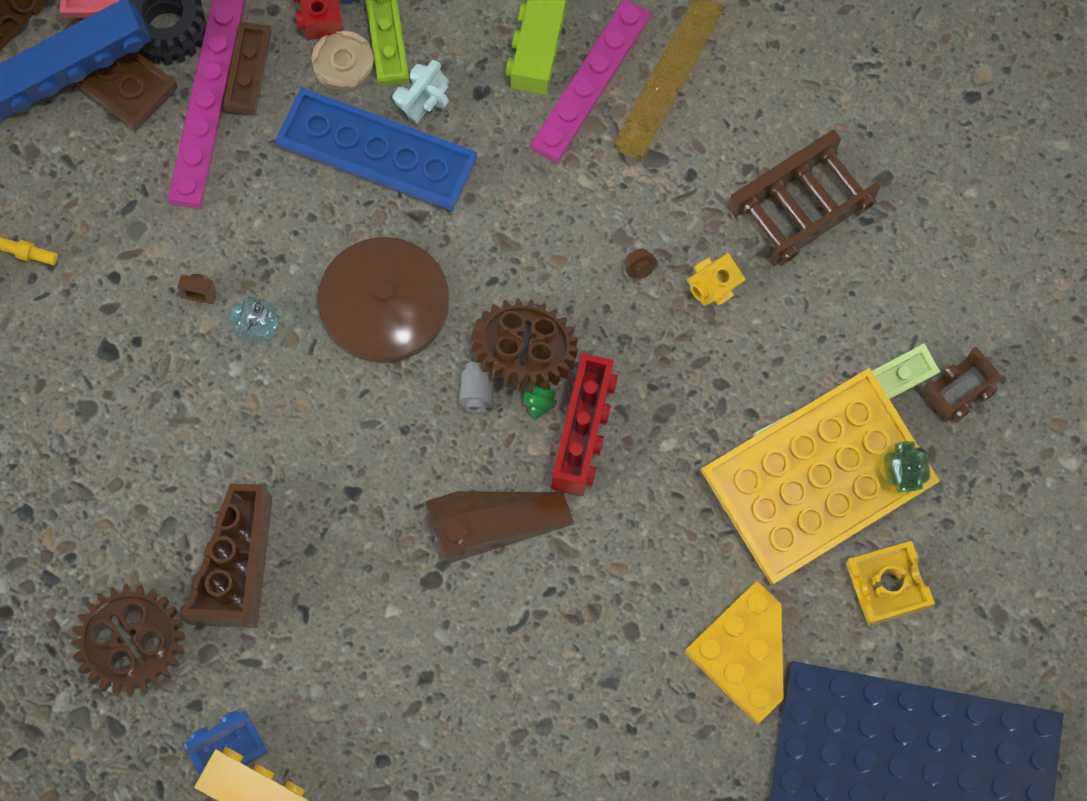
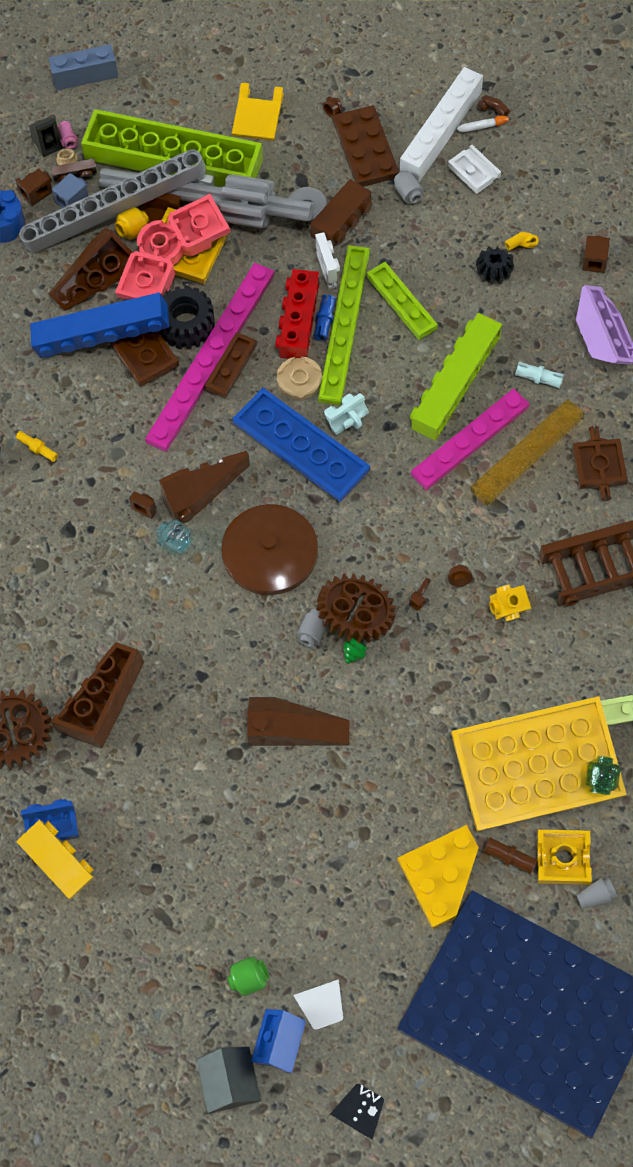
camera: 25 degrees right, 5 degrees down
red brick [551,353,618,496] -> none
none -> reddish brown wedge [159,451,250,524]
none -> reddish brown hand [409,578,431,611]
none -> reddish brown pin [483,837,538,874]
none -> reddish brown plate [572,426,628,501]
none -> light grey cone [576,878,617,909]

